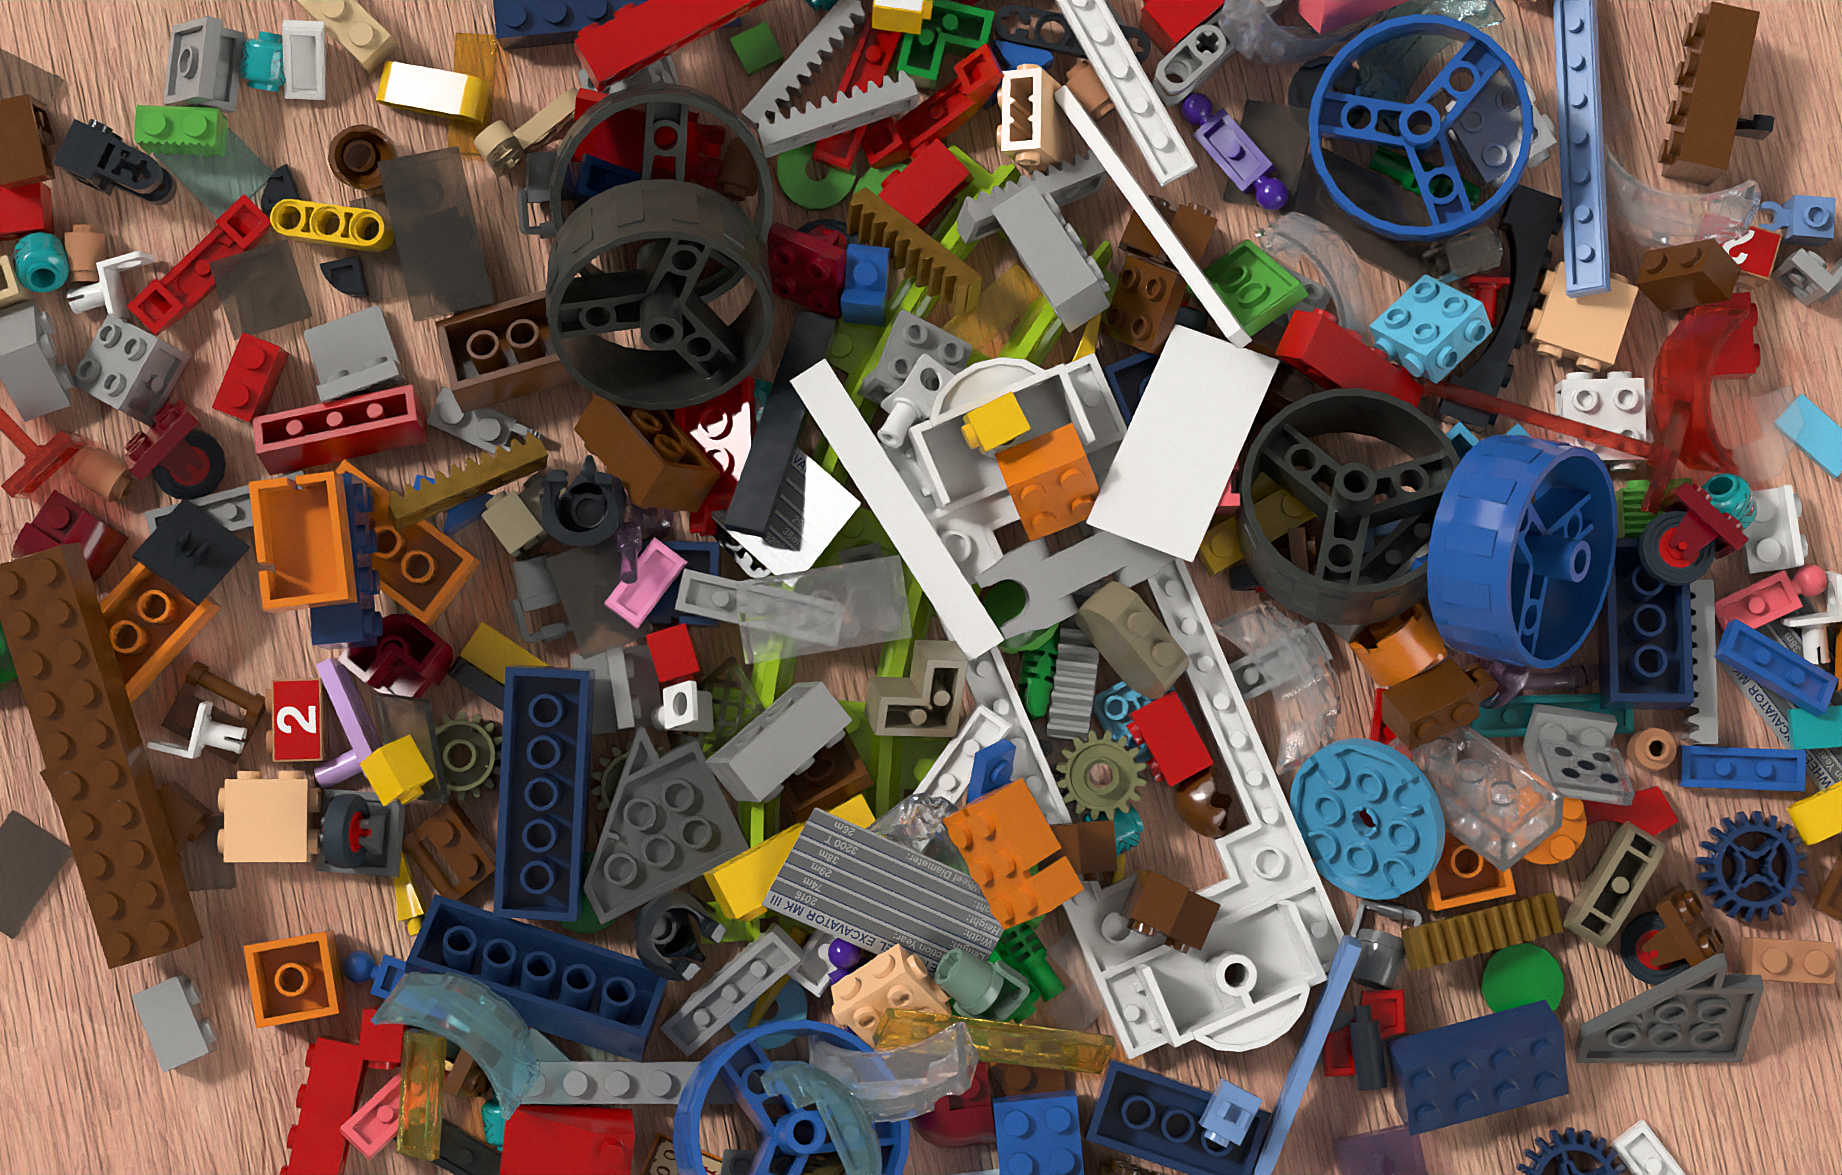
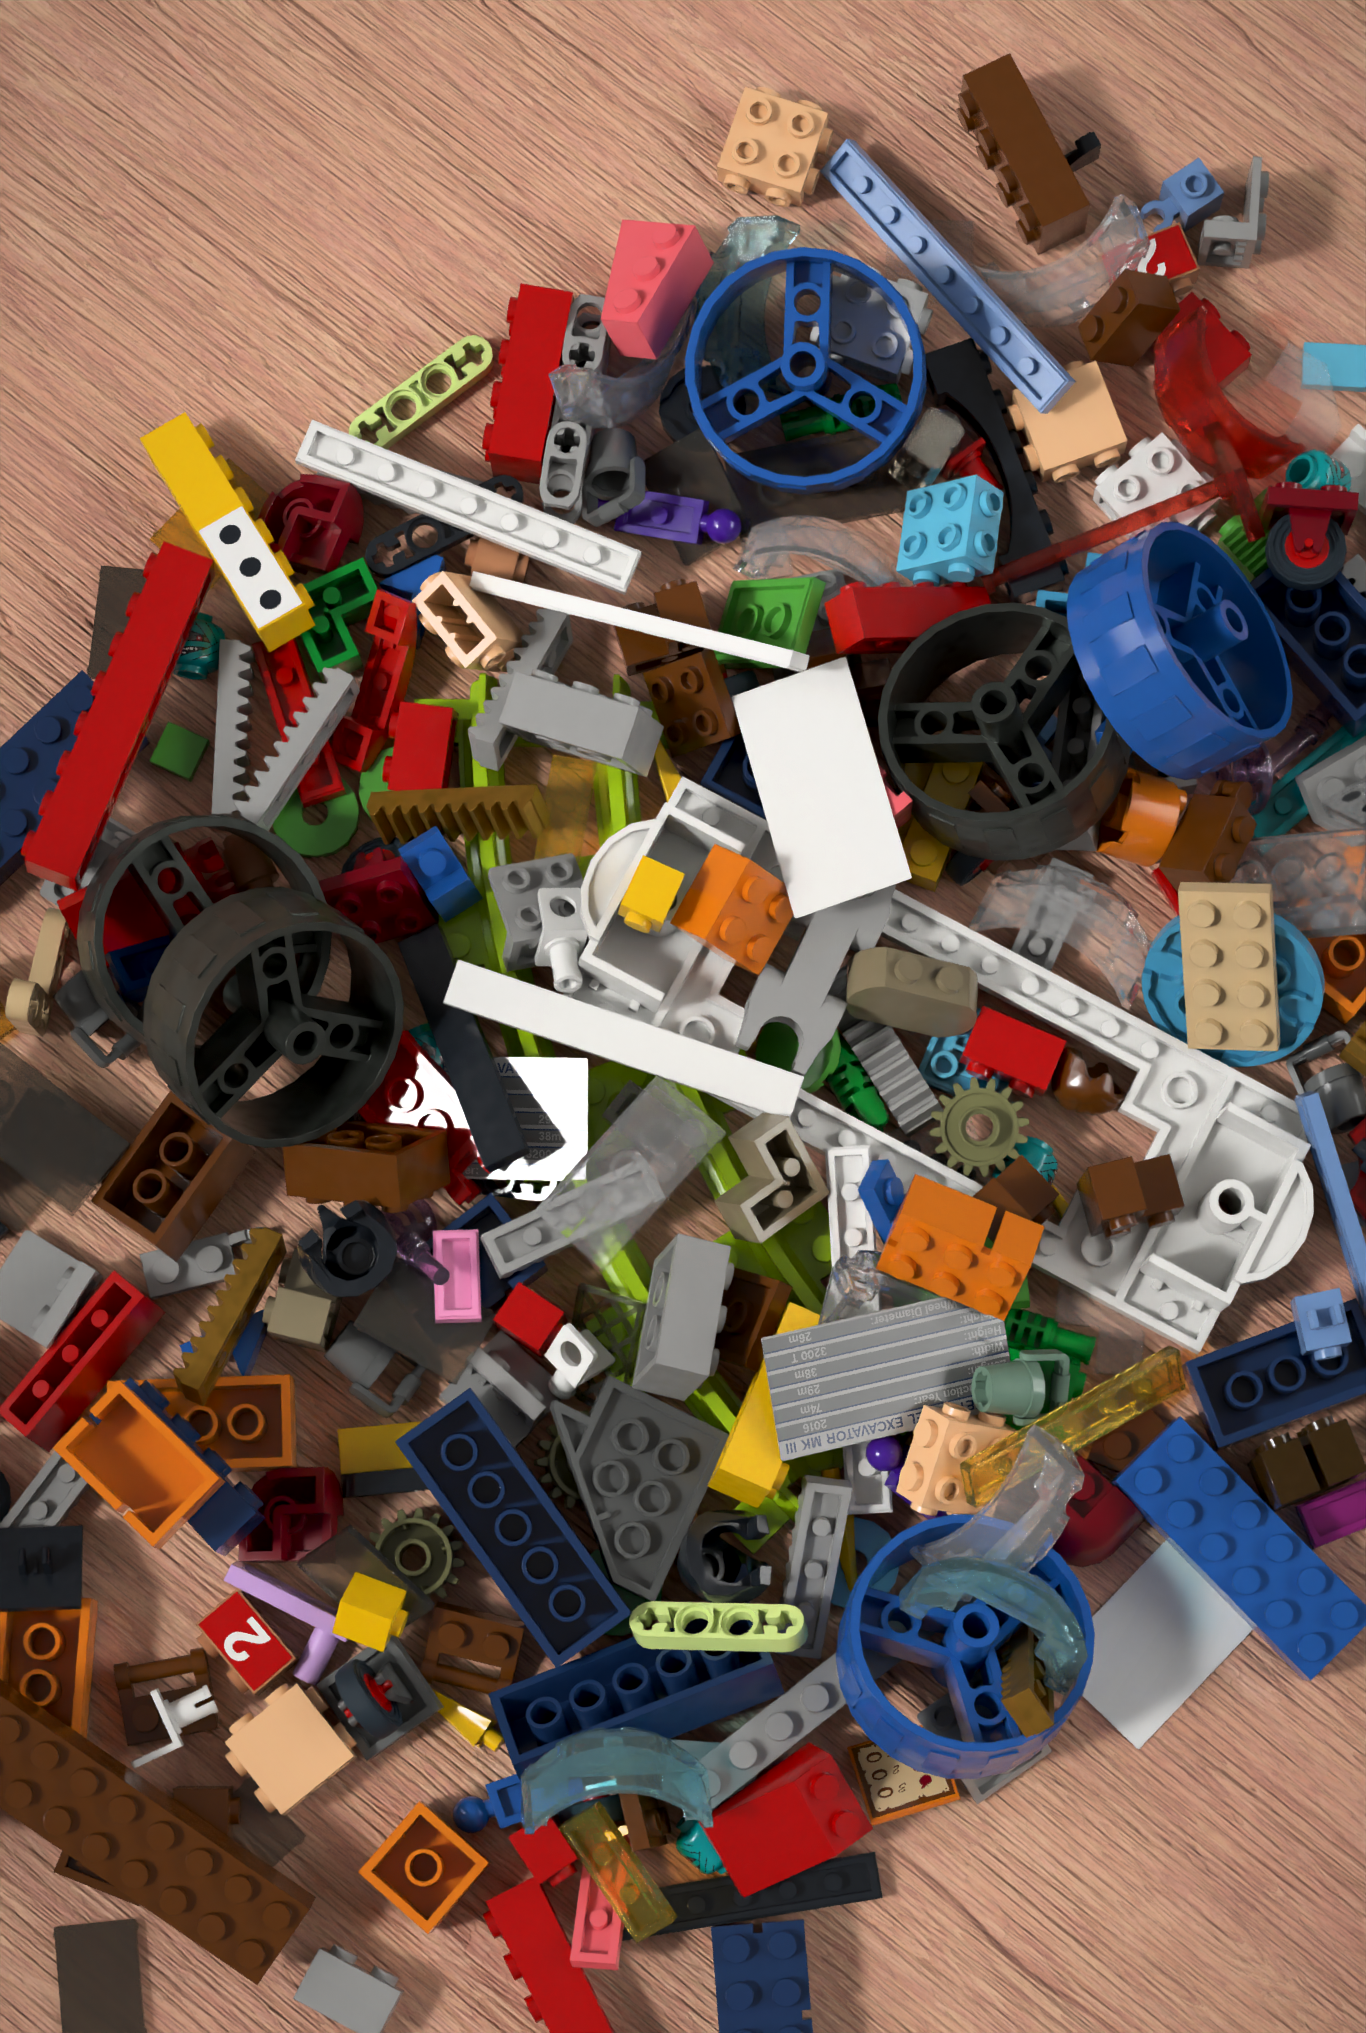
camera: 35 degrees left, 5 degrees down
none -> dark grey piece [582,428,645,527]
none -> yellowish green beam [629,1601,808,1652]
none -> tan plate [1178,882,1280,1051]

